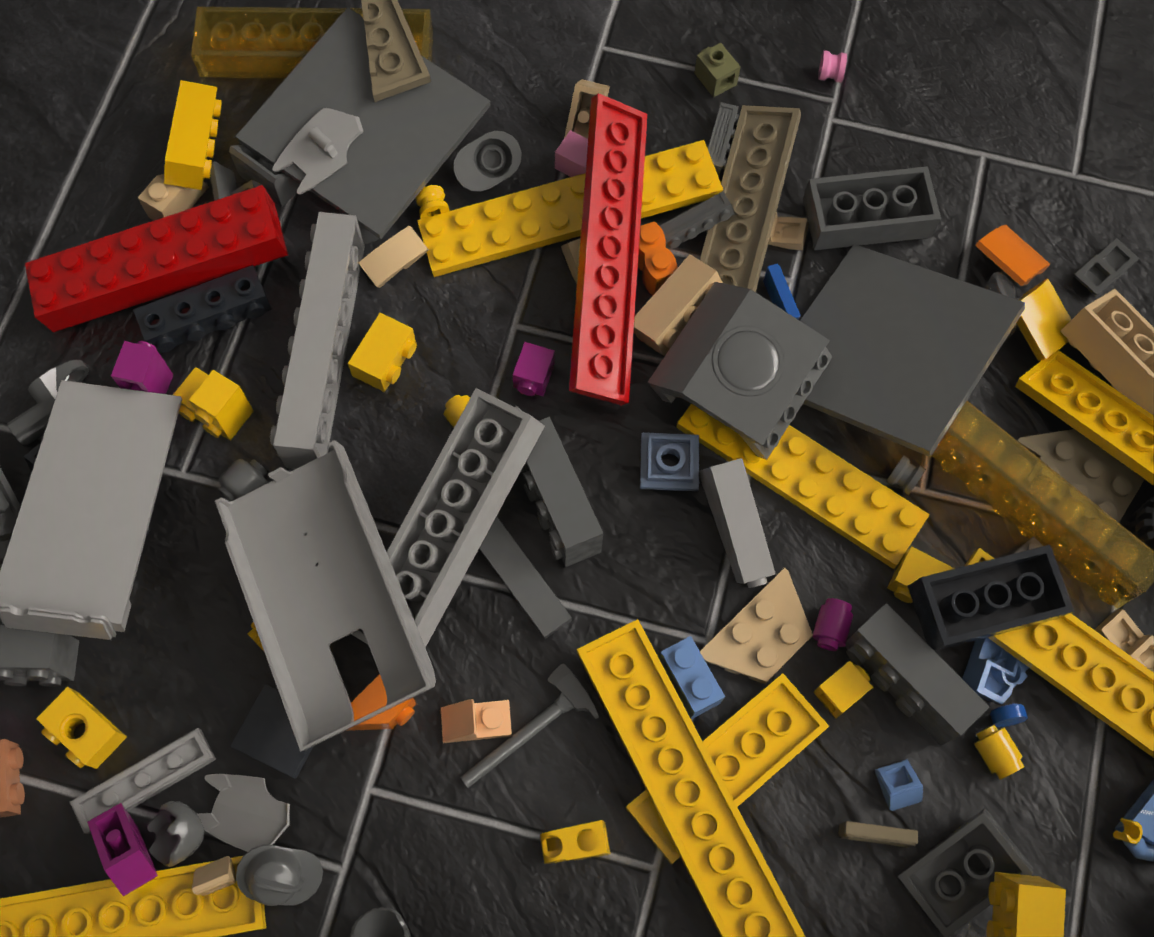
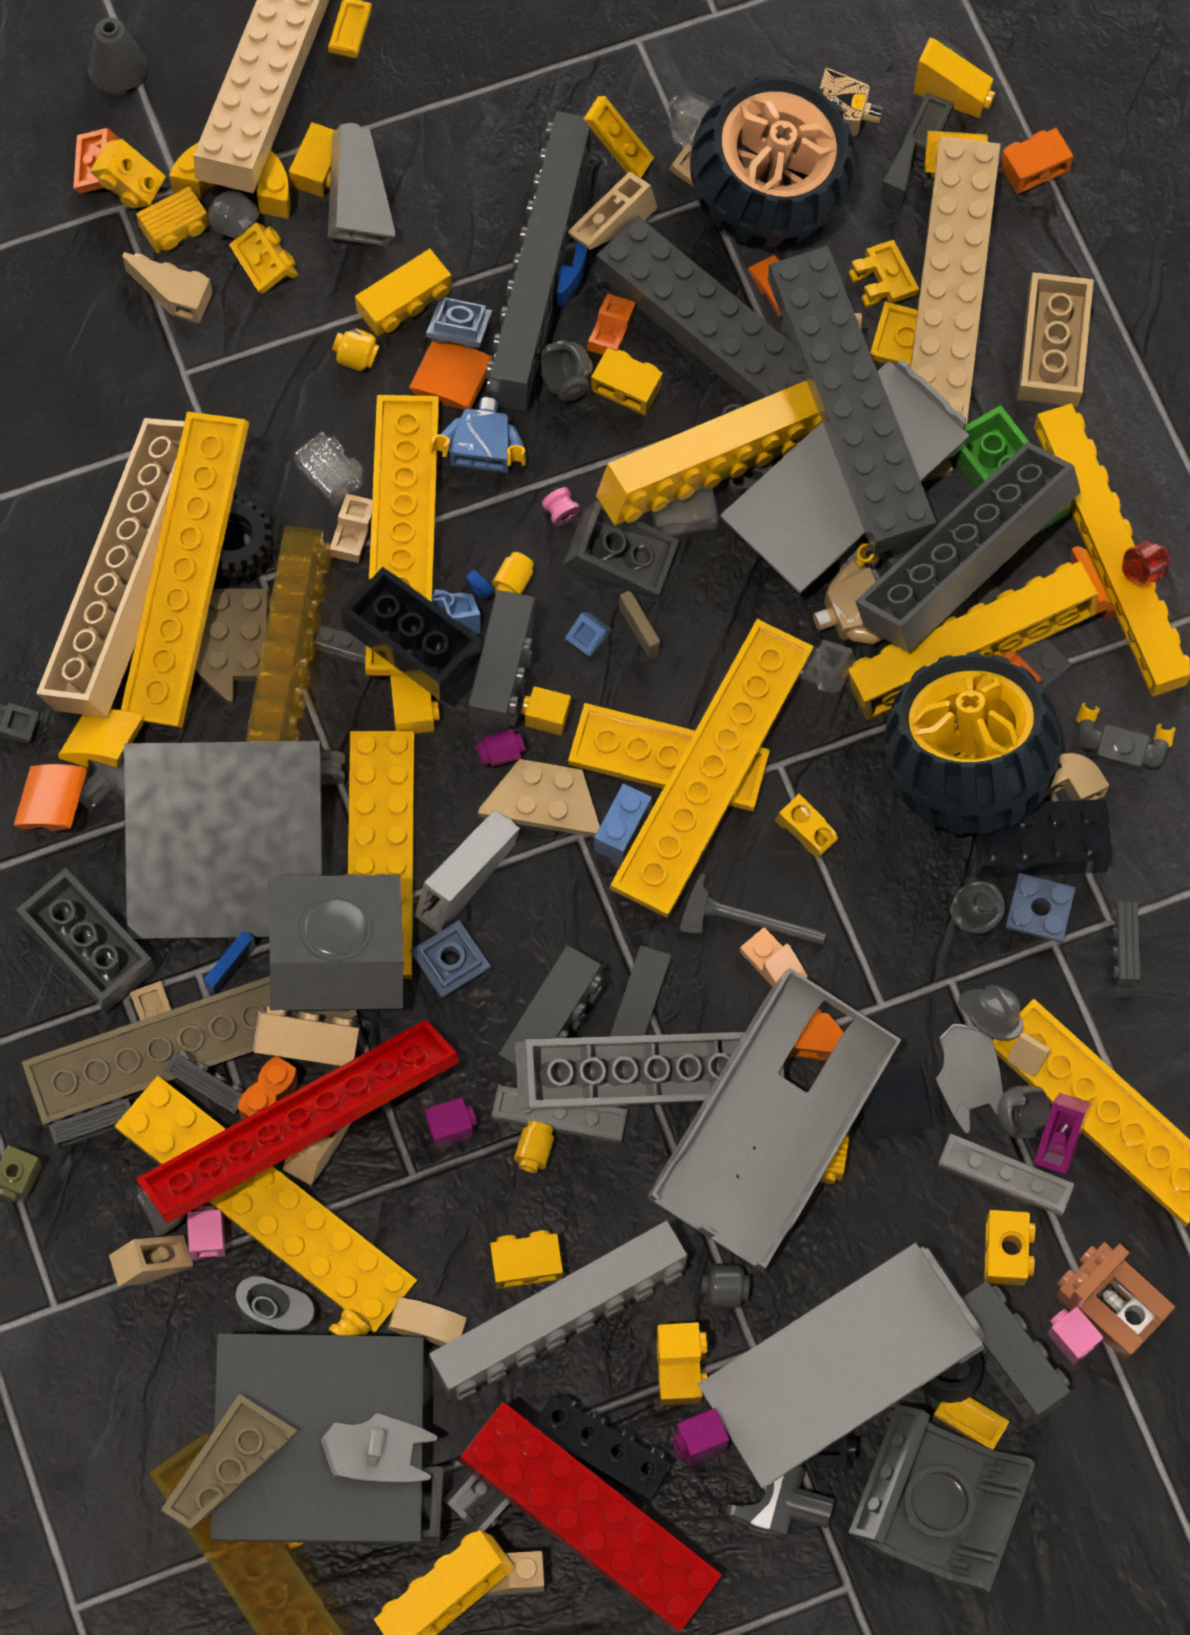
camera: 125 degrees left, 0 degrees up
none -> bright pink wheel [542,487,581,526]

